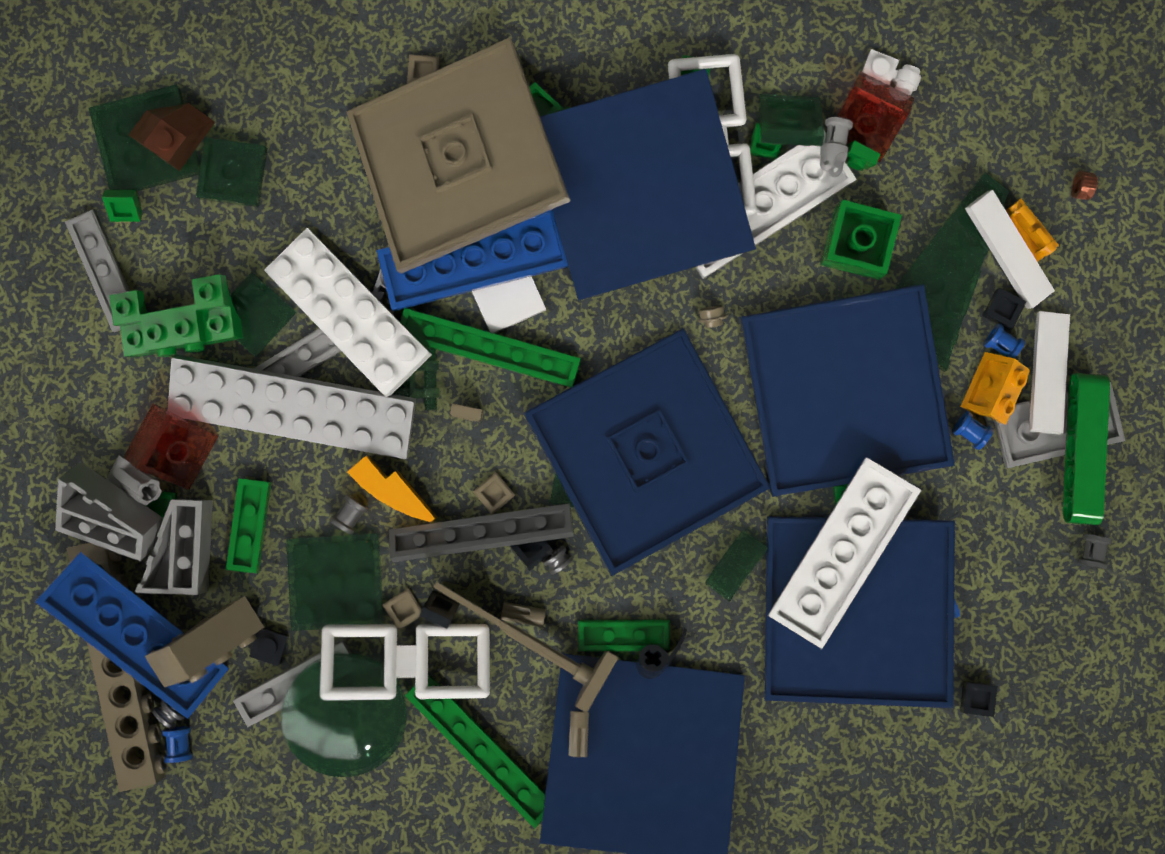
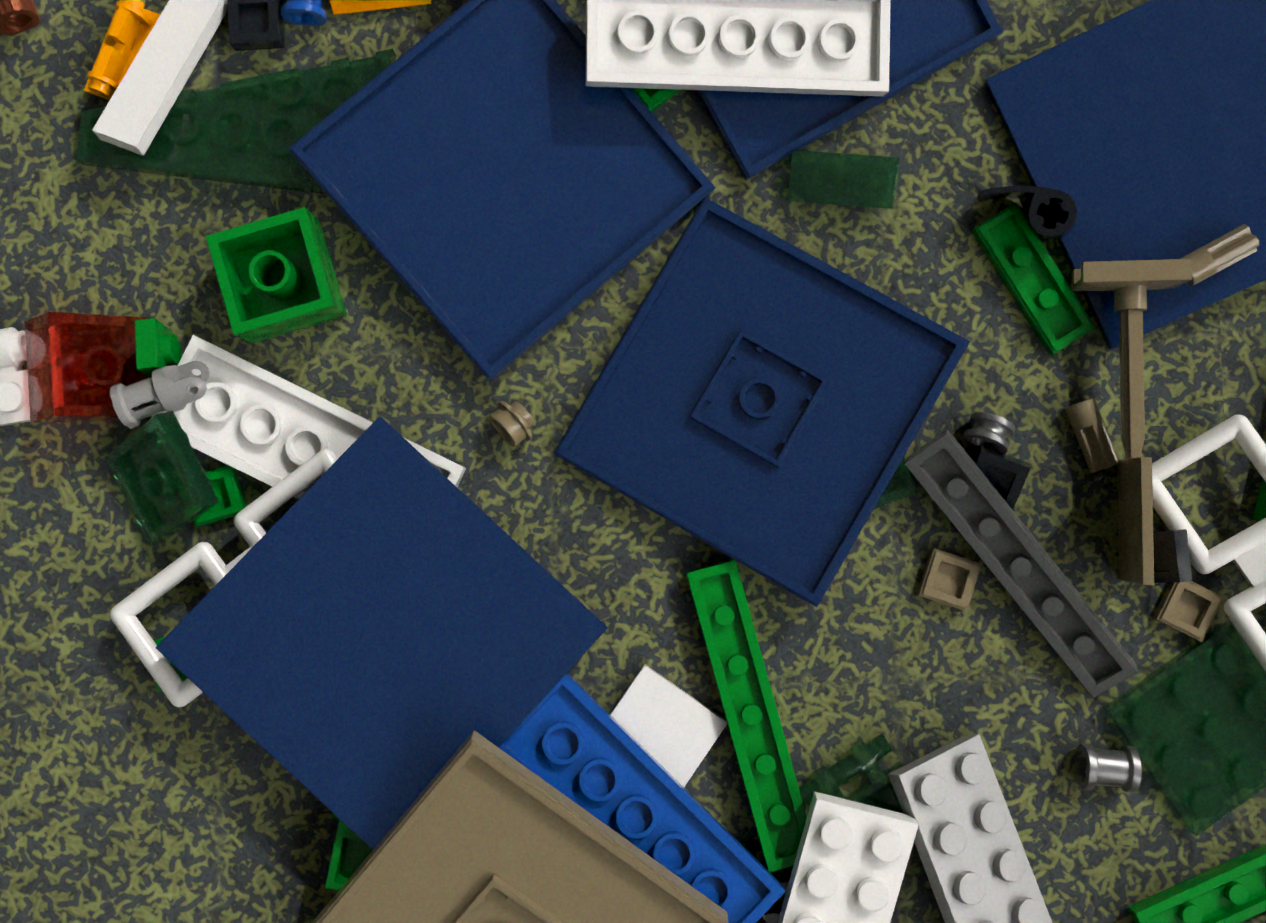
camera: 120 degrees left, 0 degrees up
light orange slope [347,456,438,522] -> none
dark tan tile [450,404,484,422] -> none

